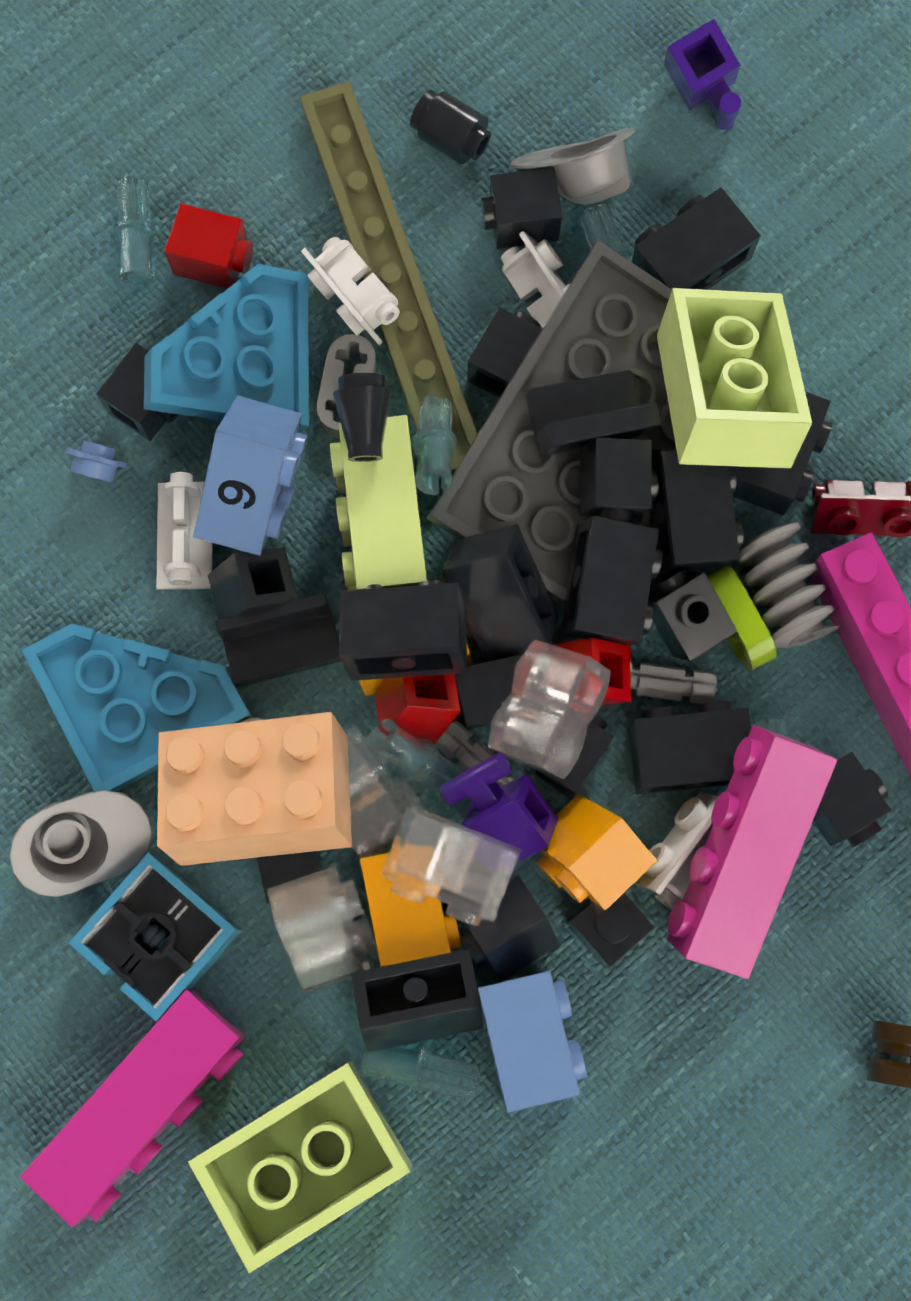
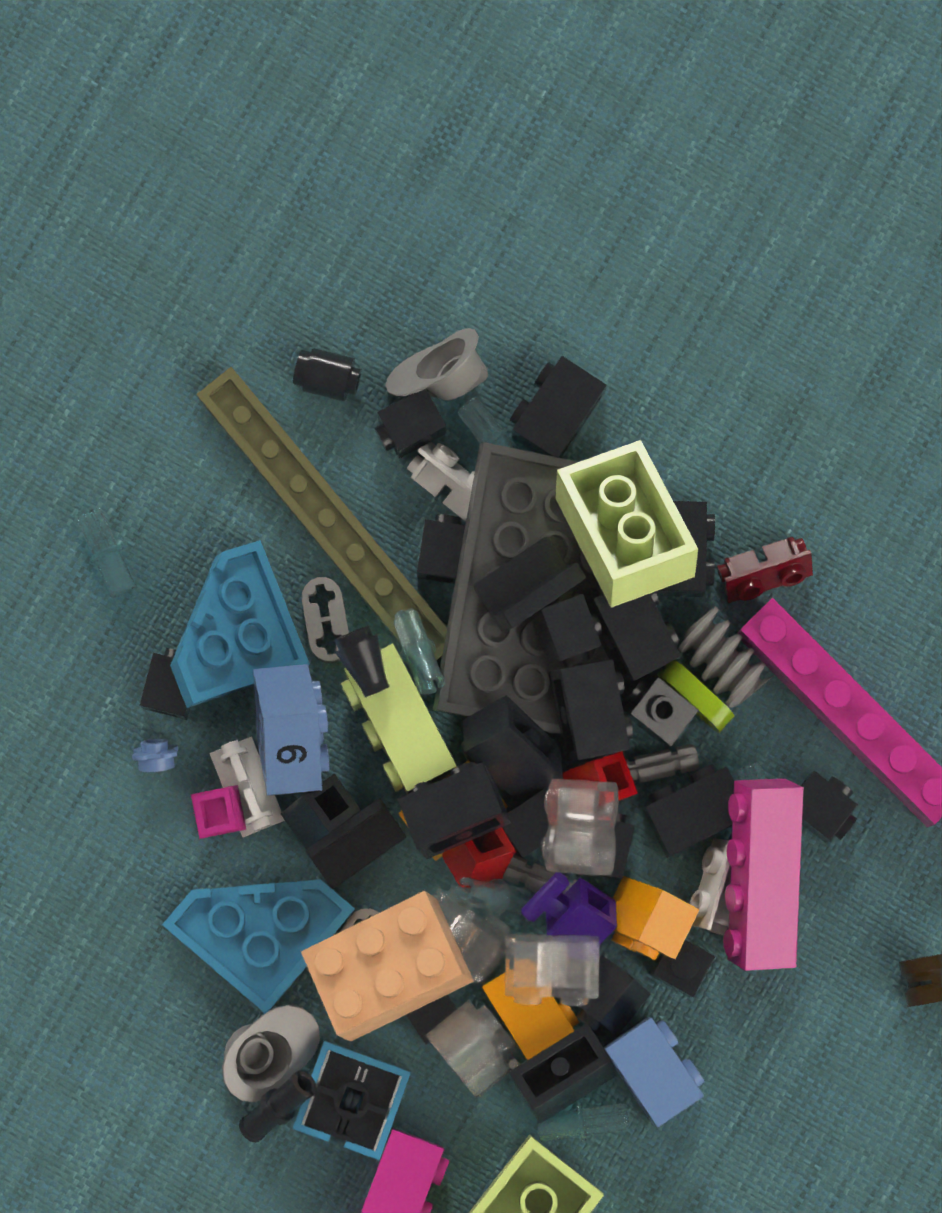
camera: 25 degrees left, 5 degrees up
red brick [164,203,253,289] -> none
white hinge [301,237,400,345] -> none
dark purple brick [664,19,741,130] -> none
none -> dark pink tile [191,785,246,839]
none -> black pin [239,1071,317,1143]

